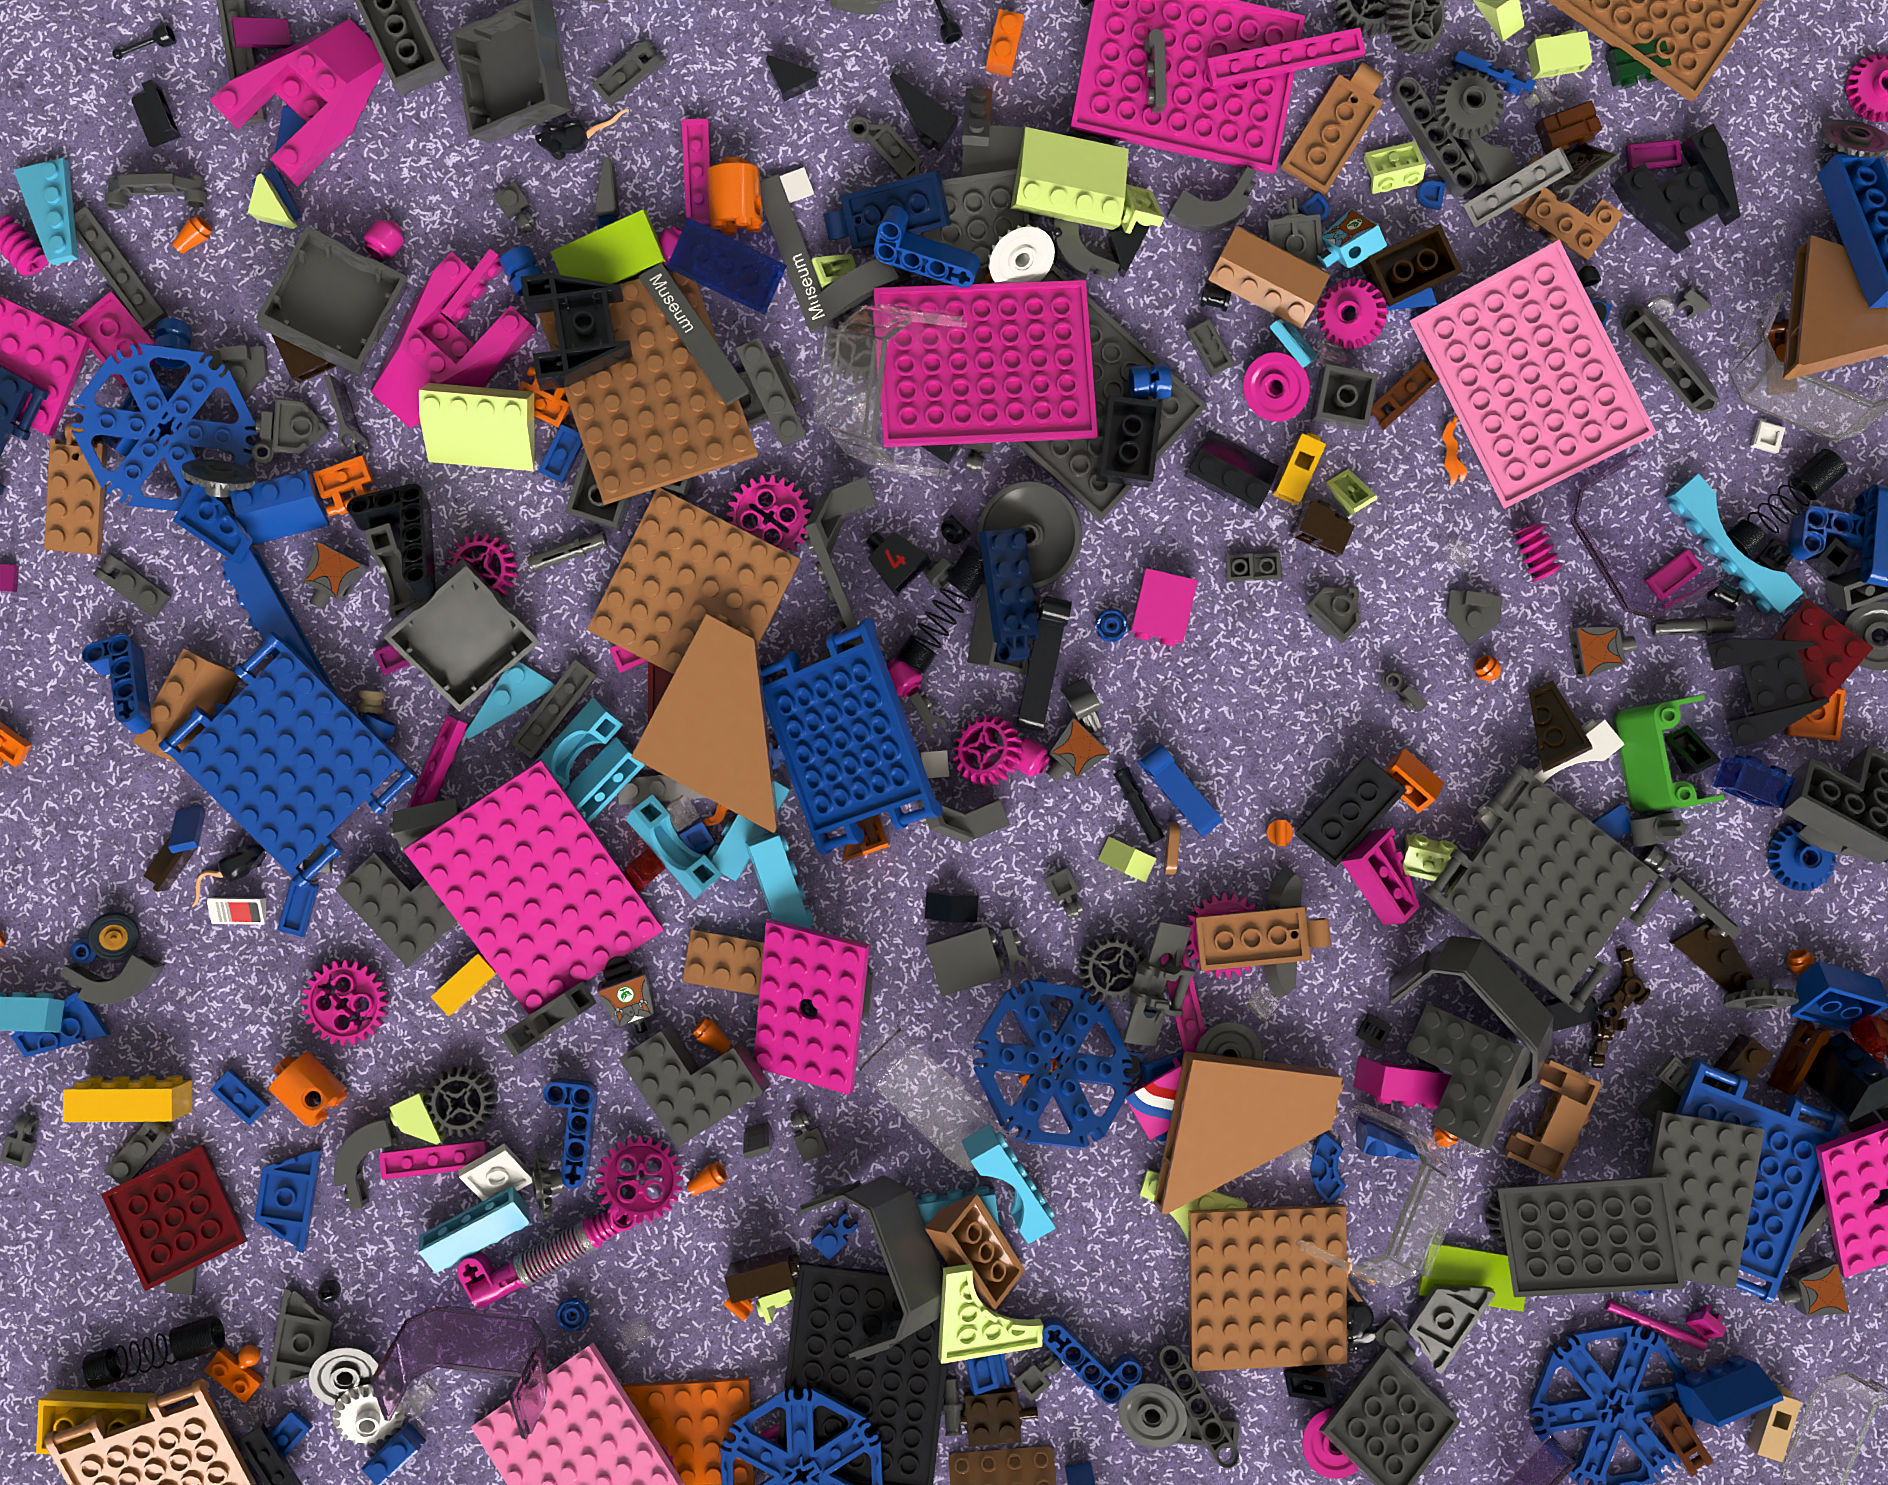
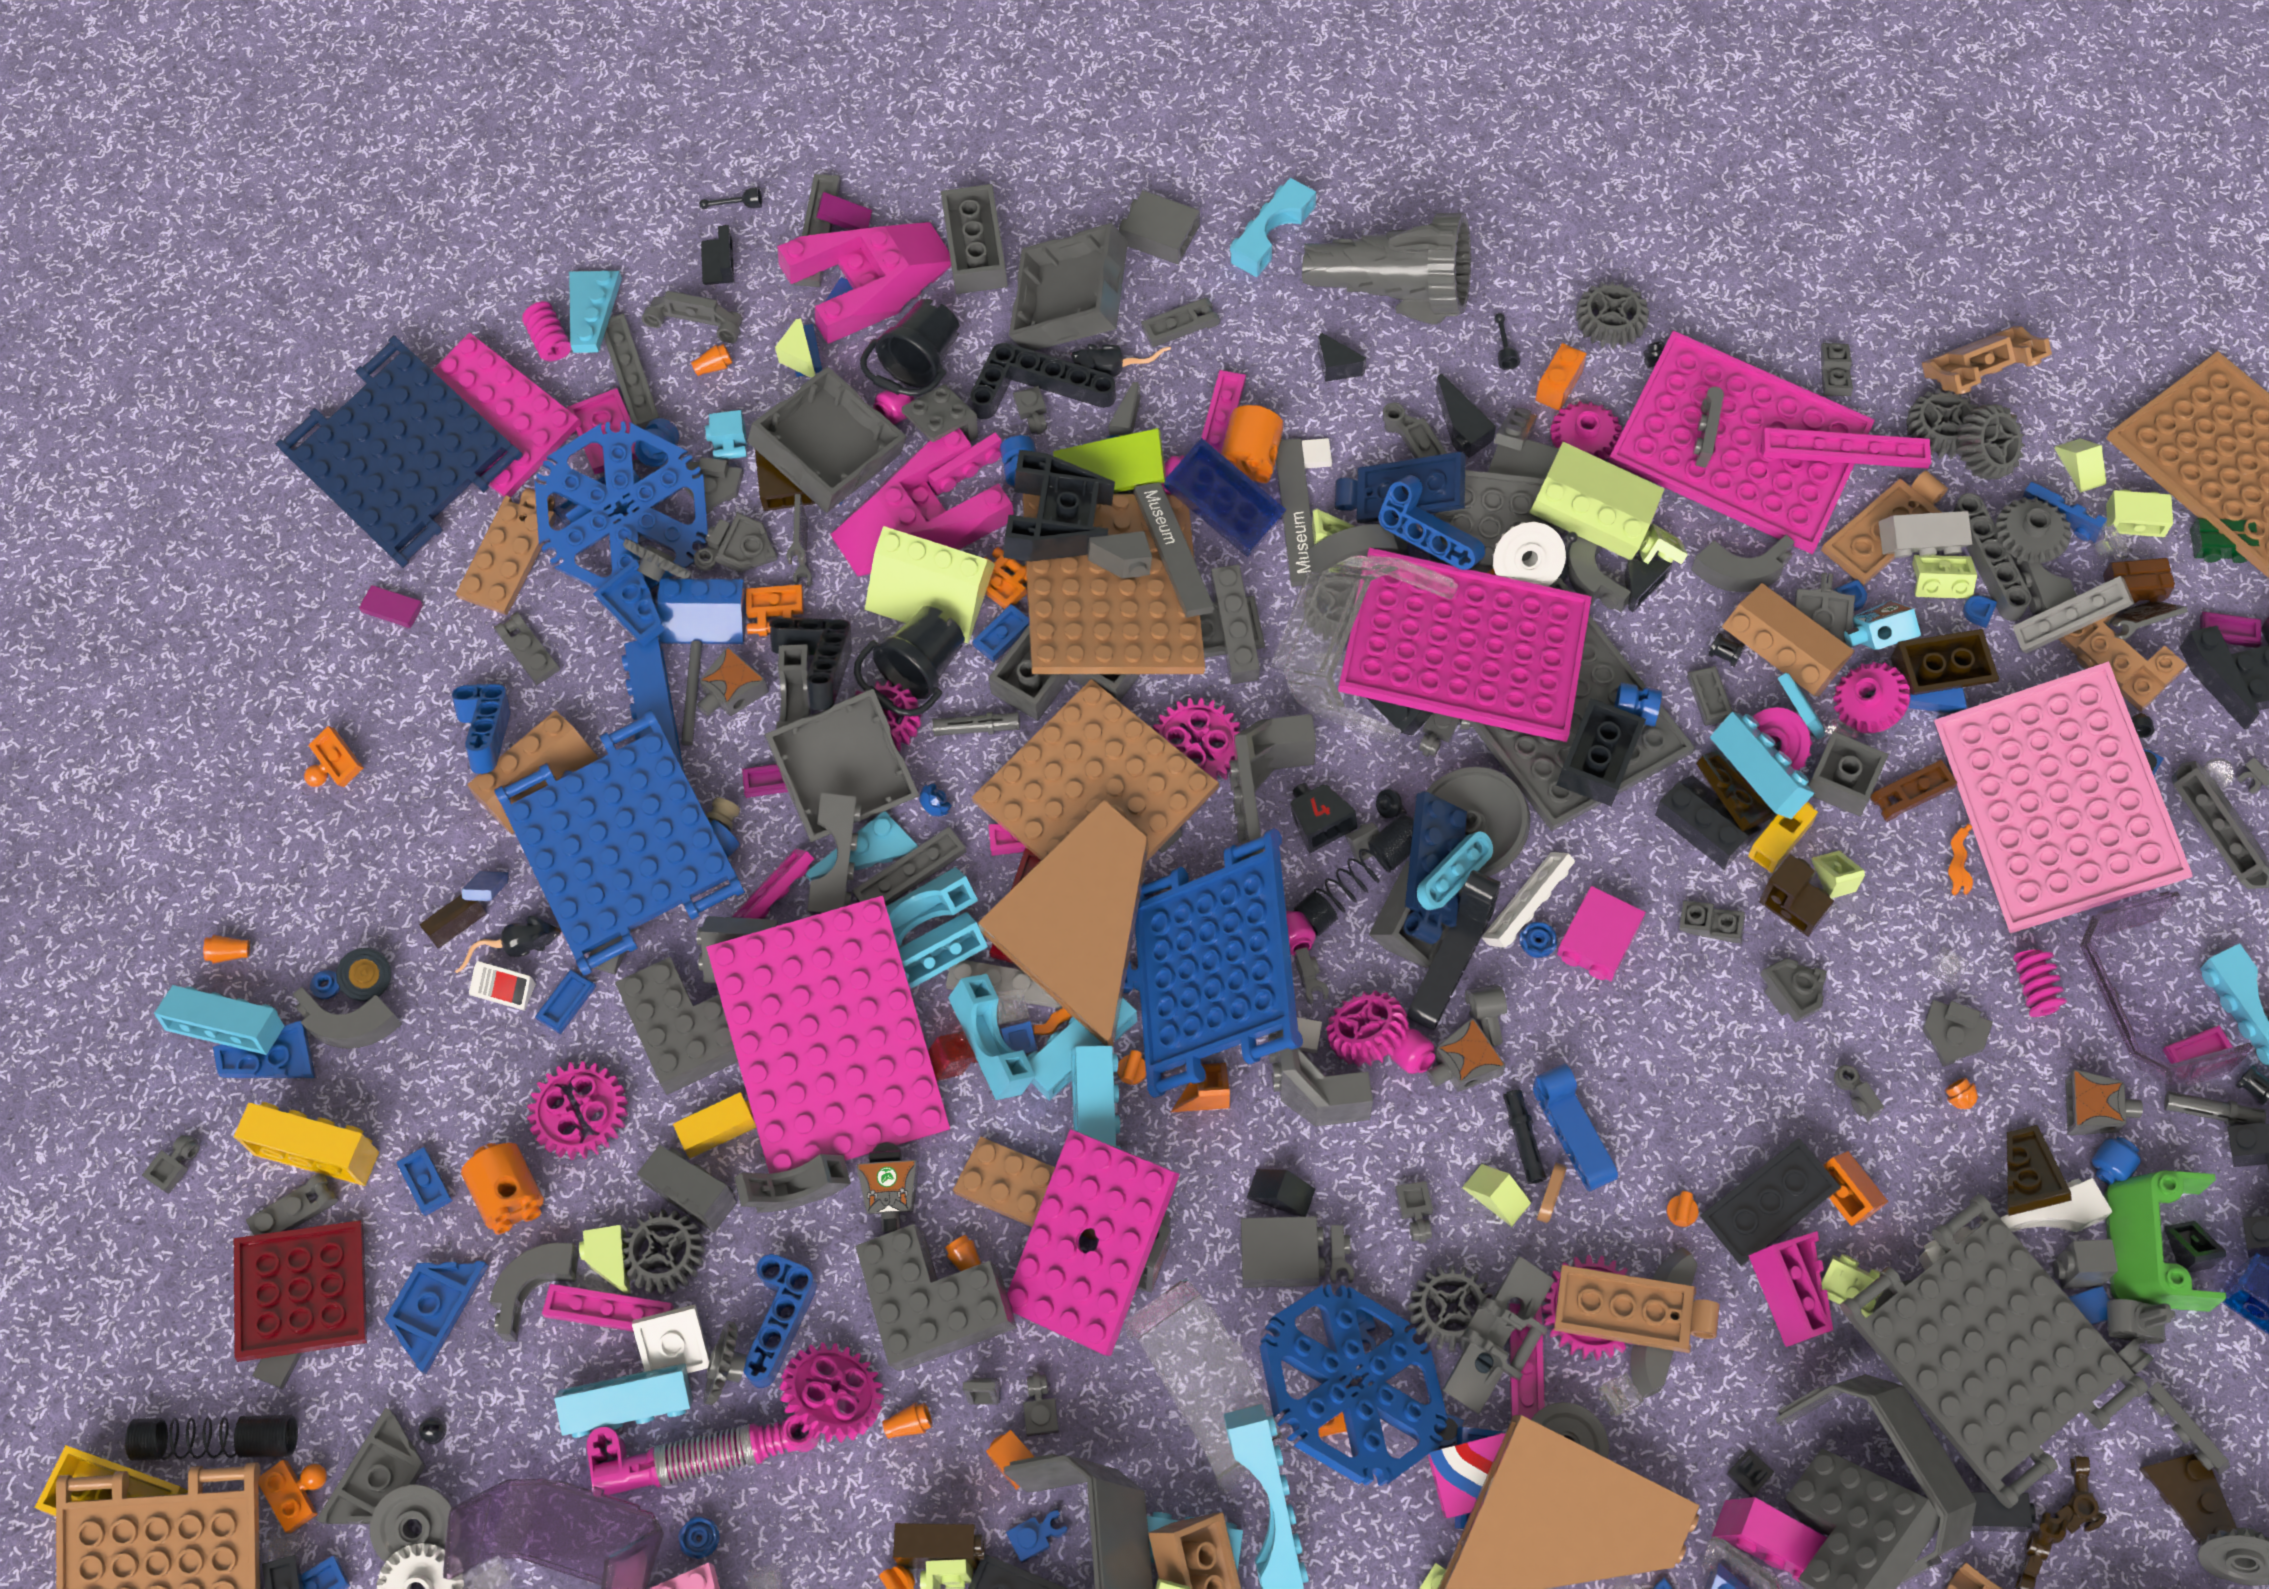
camera: 20 degrees right, 25 degrees down
none -> dark grey wedge [636,1145,737,1233]
none -> dark grey bar [681,641,702,746]
none -> medium azure brick [705,410,747,460]
none -> dark grey arch [807,793,861,913]
none -> black piece [854,606,965,717]
none -> black piece [860,299,960,396]
none -> dark grey bracket [902,384,978,442]
none -> blue plate [919,783,952,817]
none -> black beam [970,343,1116,419]
none -> orange brick [986,1430,1034,1490]
none -> dark grey slope [1087,531,1152,578]
none -> orange plate [1117,1050,1146,1085]
none -> medium azure plate [1417,832,1493,910]
none -> white plate [1481,852,1575,948]
none -> dark pink gear [1550,401,1622,460]
none -> dark brown wing [1696,750,1776,831]
none -> medium azure brick [1710,711,1814,819]
none -> light grey brick [1878,511,1972,558]
none -> dark grey brick [2053,1239,2118,1289]
none -> blue head [2091,1136,2141,1185]

